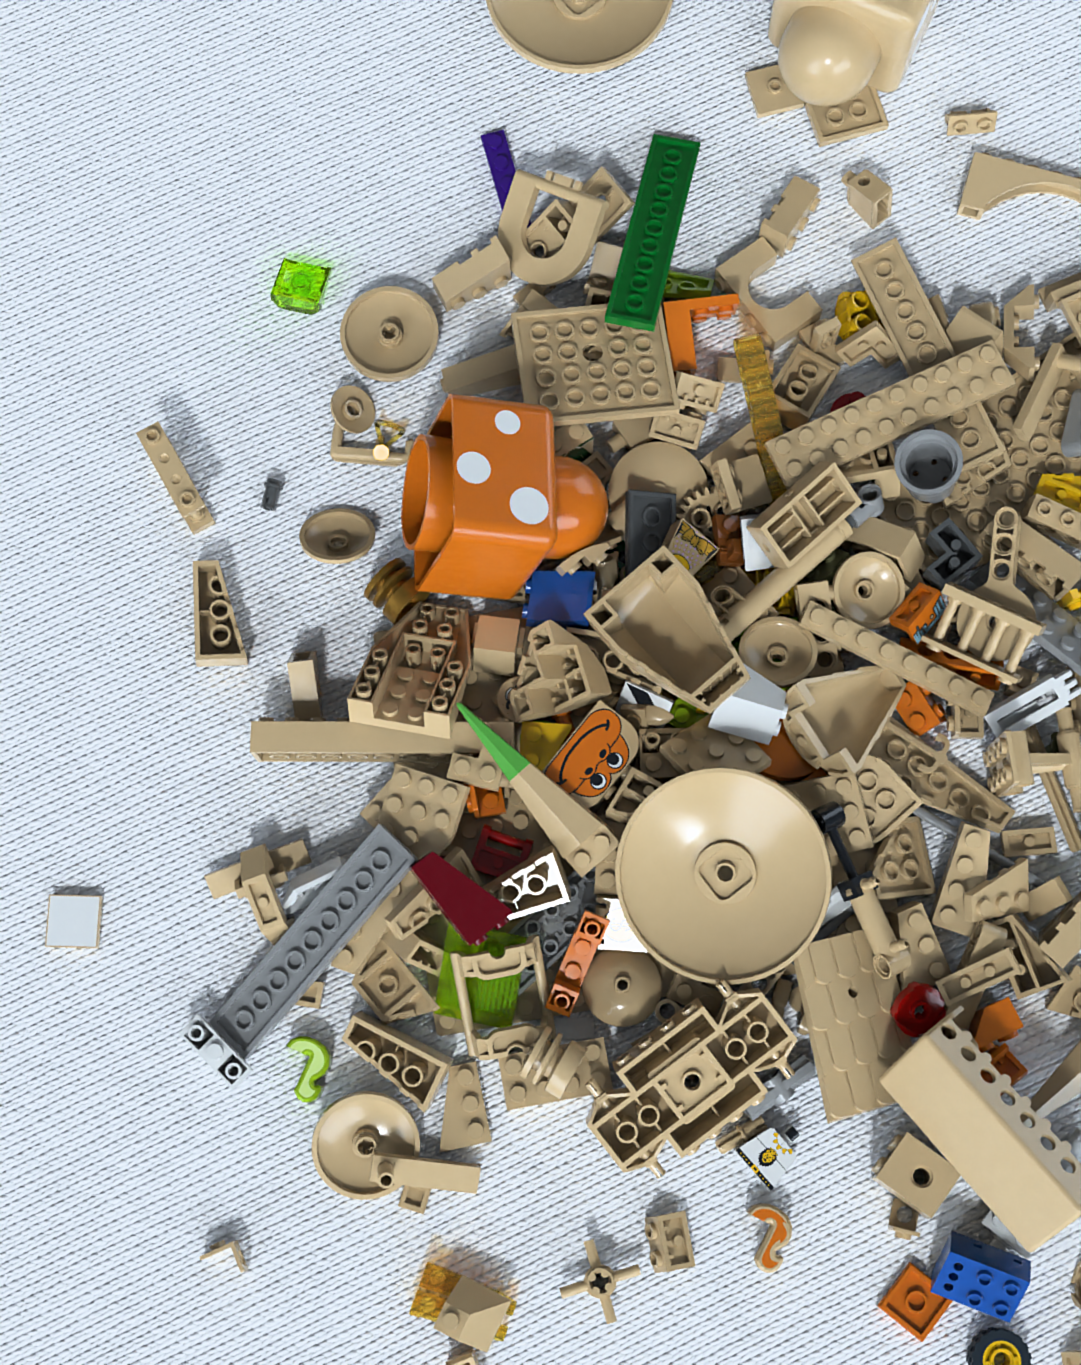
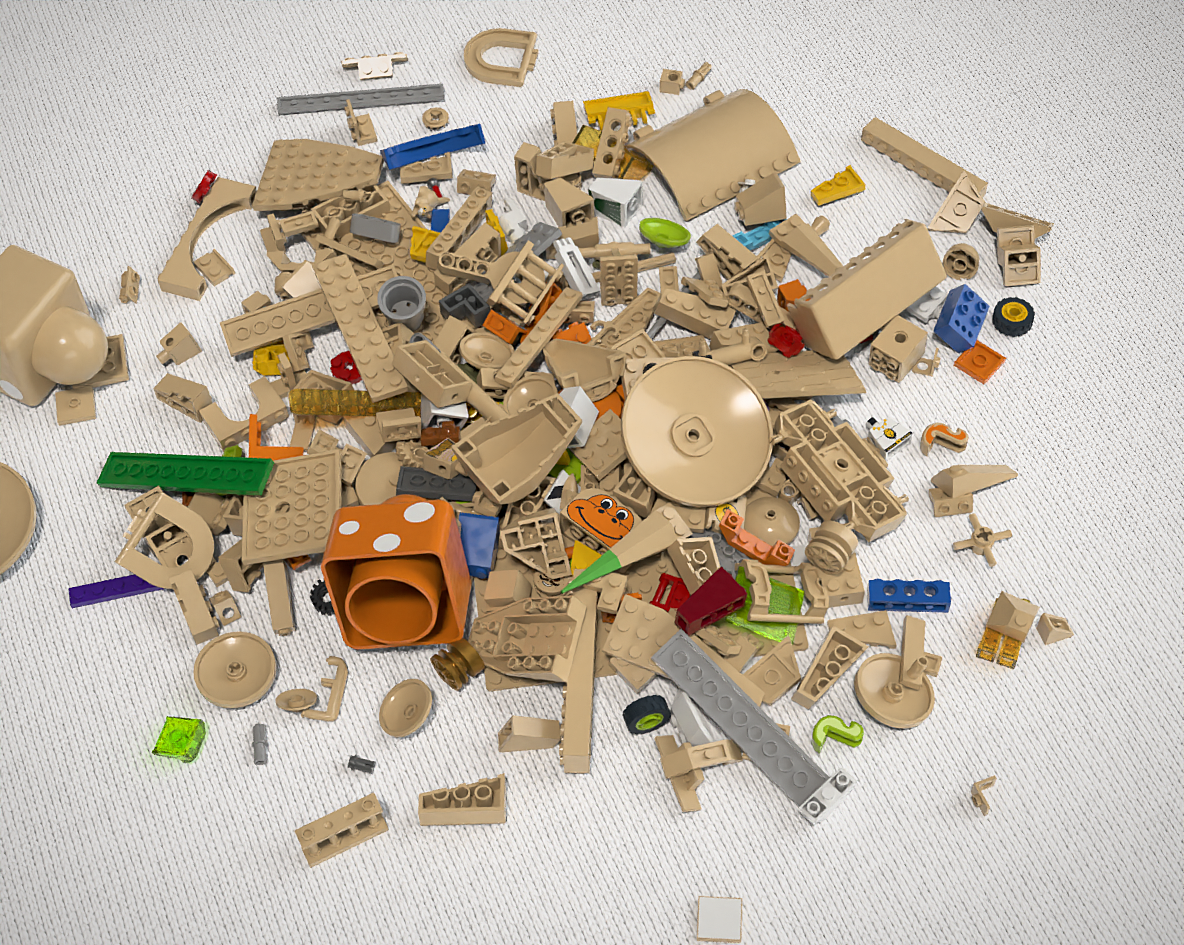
camera: 90 degrees left, 20 degrees down
clear yellow piece [373,419,406,461] -> none
none -> tan plate [193,249,235,287]
none -> tan bracket [209,590,241,626]
none -> tan brick [241,291,271,314]
none -> light grey axle [251,723,268,765]
none -> black wheel [622,695,671,735]
none -> blue brick [867,579,951,613]
none -> tan wedge [931,465,1018,498]

